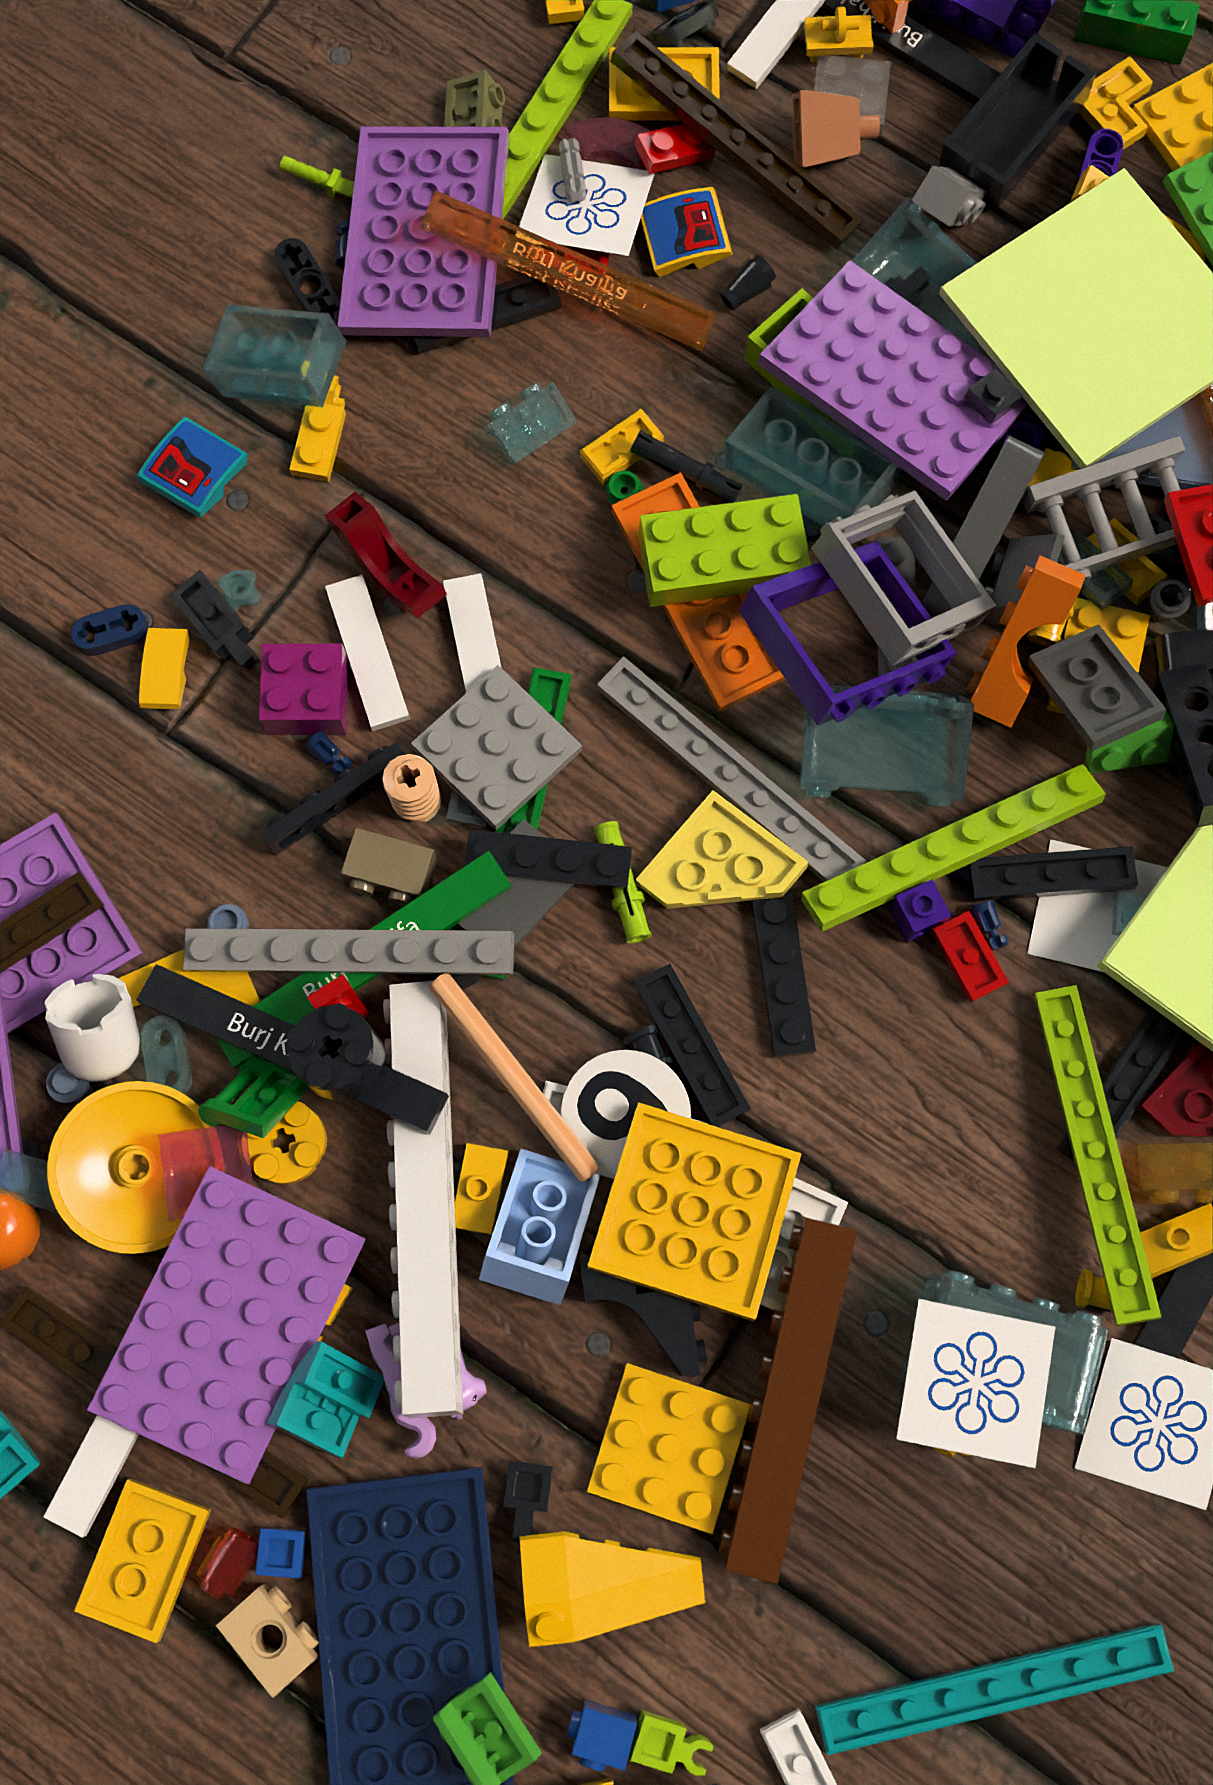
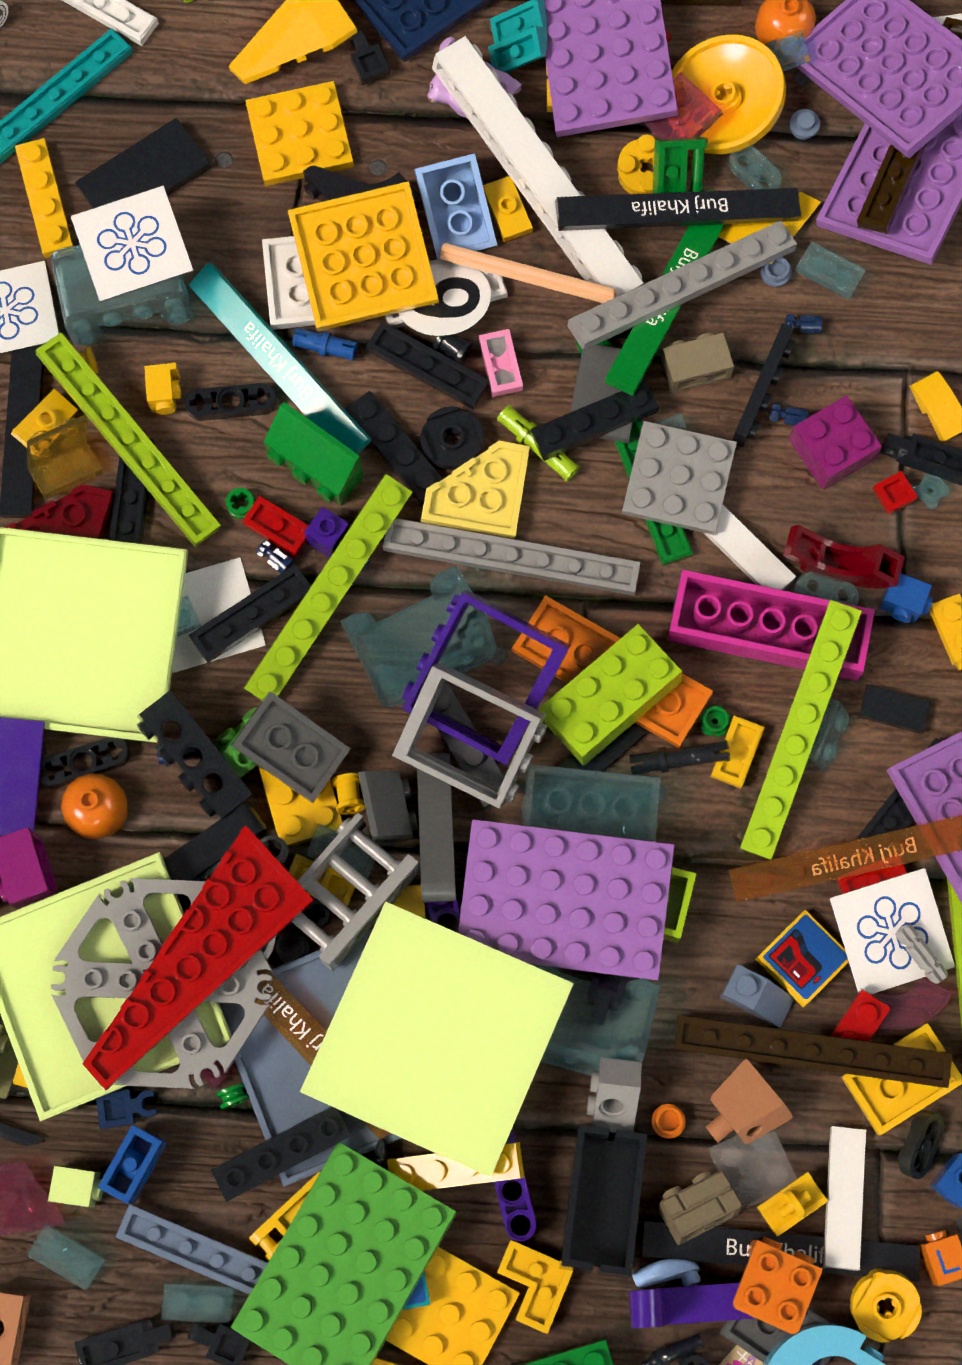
camera: 150 degrees right, 0 degrees up
white cylinder [45,974,140,1082] -> none
black brick [287,1004,385,1102] -> none
red plate [307,974,370,1019] -> none
white tile [325,575,410,731] -> none
light nougat piece [383,754,442,822] -> none
reddish brown brick [718,1216,857,1584] -> none
black cone [719,255,776,311] -> none
black plate [964,368,1023,425] -> none
orange arch [965,555,1085,728] -> none
none -> yellow plate [15,138,75,259]
none -> black tile [75,118,212,209]
none -> yellow brick [144,363,181,415]
none -> black beam [185,383,277,421]
none -> tile [189,263,372,454]
none -> green bush [225,487,255,519]
none -> green slope [263,402,364,506]
none -> blue pin [292,327,358,361]
none -> black plate [420,406,483,470]
none -> bright pink piece [479,329,523,397]
none -> light blue arm [632,1259,701,1288]
none -> orange plate [651,1104,686,1139]
none -> dark tan brick [658,1170,742,1245]
none -> dark pink brick [667,570,875,681]
none -> sand blue slope [719,964,794,1029]
none -> lime plate [740,600,862,860]
none -> dark blue piece [784,314,822,334]
none -> clear light blue plate [794,572,859,606]
none -> clear light blue plate [795,241,866,300]
none -> black tile [858,685,931,734]
none -> red plate [872,471,918,515]
none -> blue brick [879,573,933,623]

